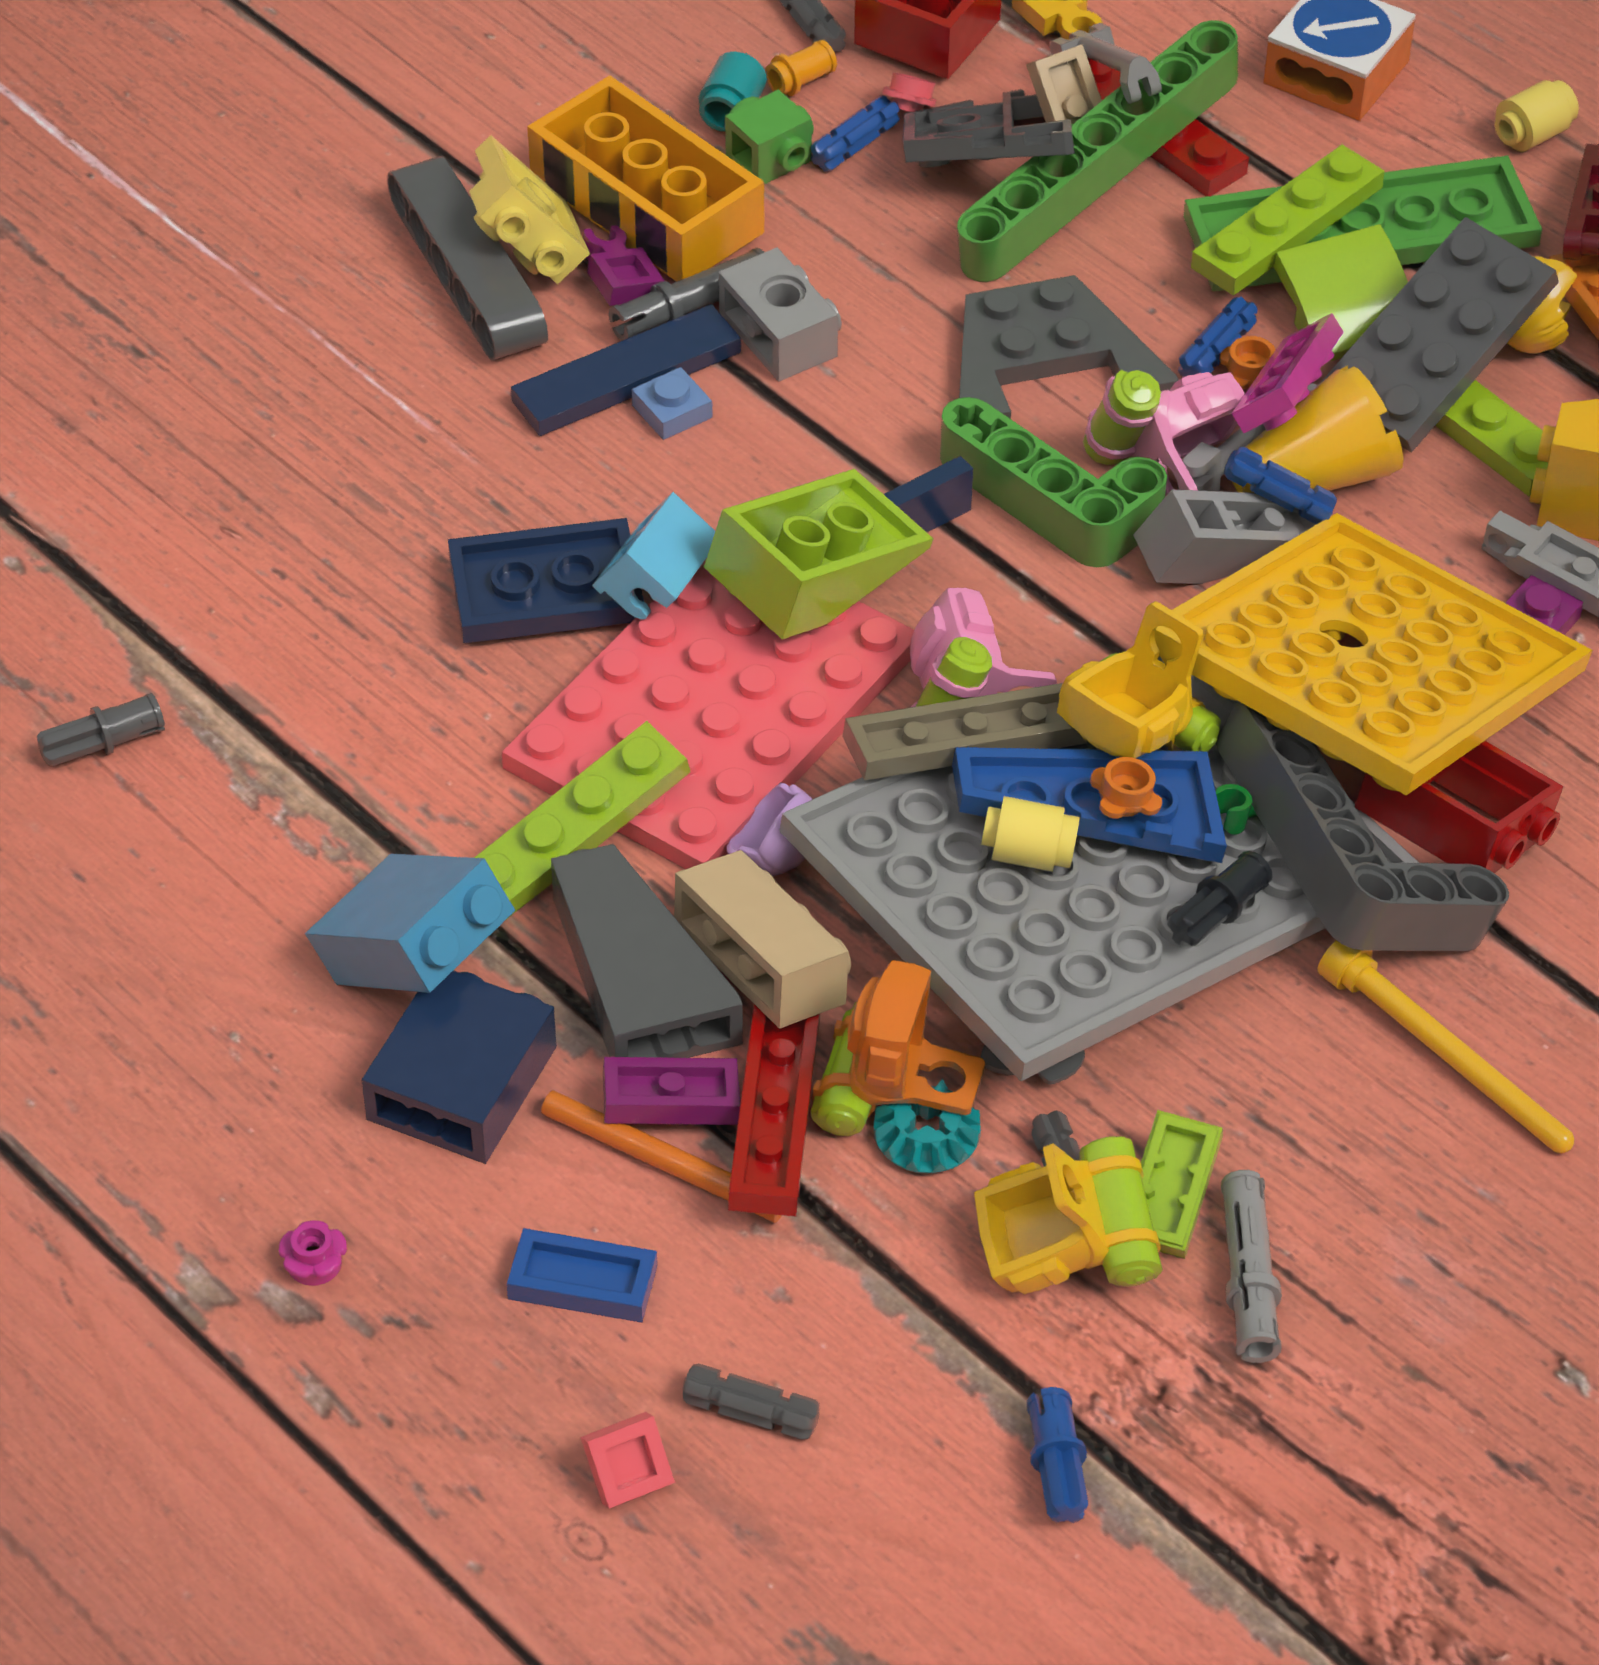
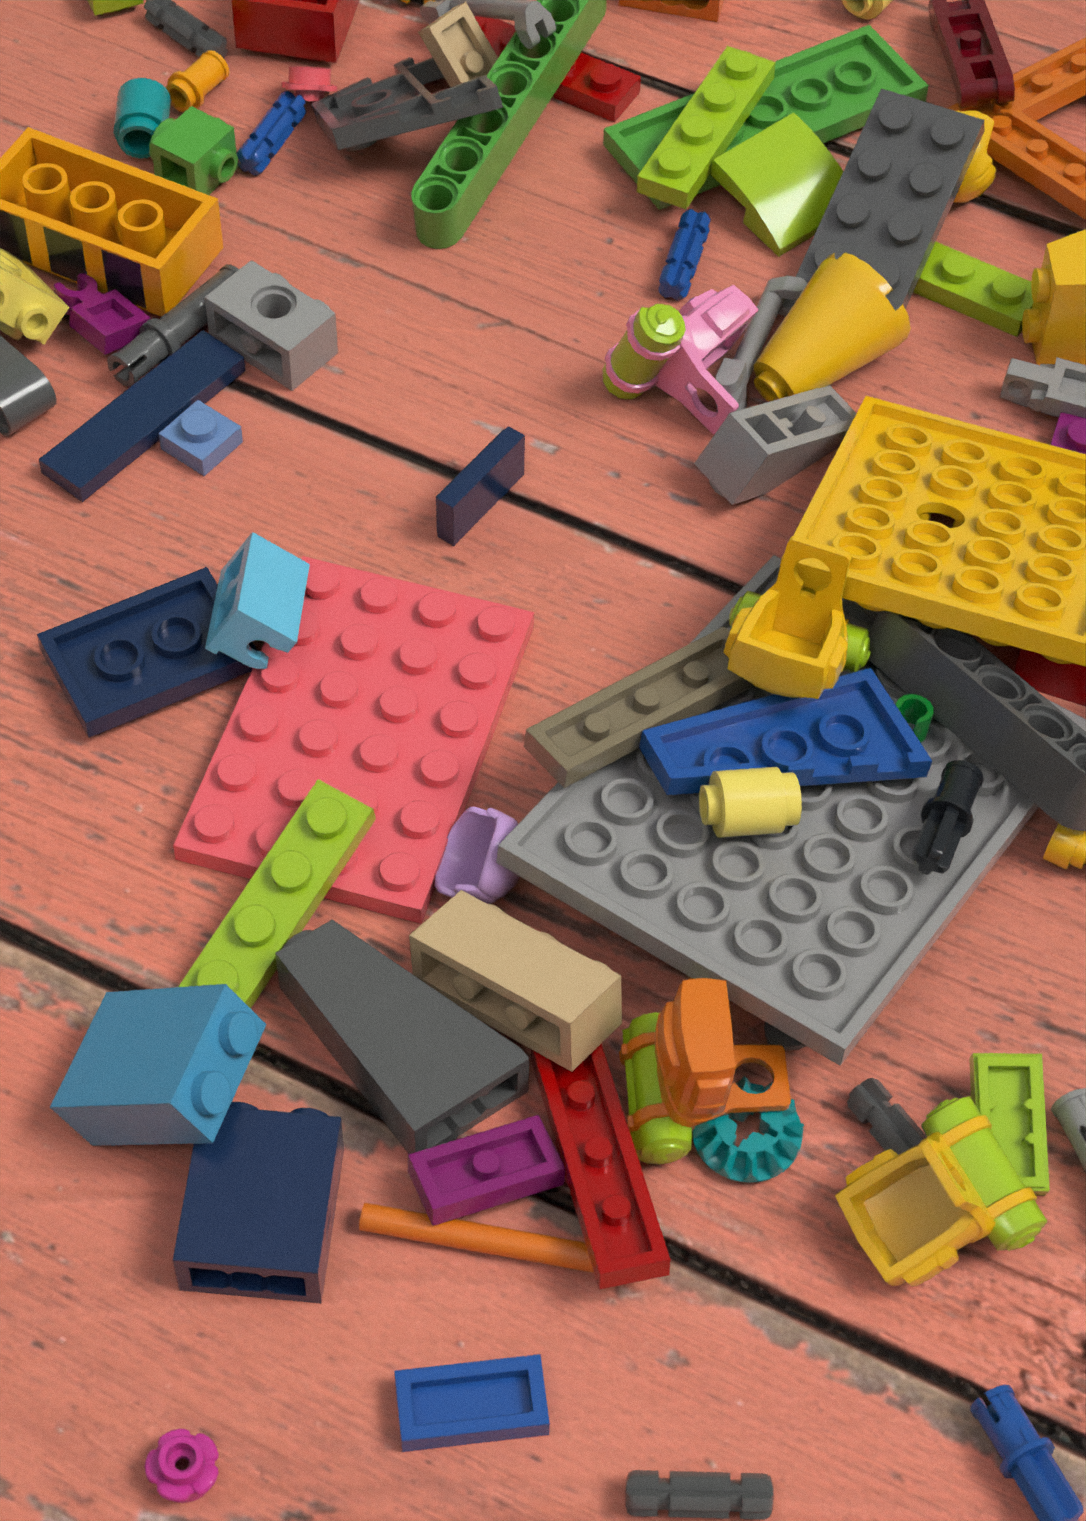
camera: 20 degrees left, 5 degrees up
lime slope [704,469,934,640] -> none
bright pink piece [910,588,1057,708] -> none
bright green beam [940,397,1167,568] -> none
dark grey wing [959,275,1178,419] -> none
orange plate [1090,757,1162,819] -> none
orange plate [1219,336,1276,390] -> none
blue axle [1224,447,1337,524] -> none
dark pink plate [1231,313,1344,433] -> none

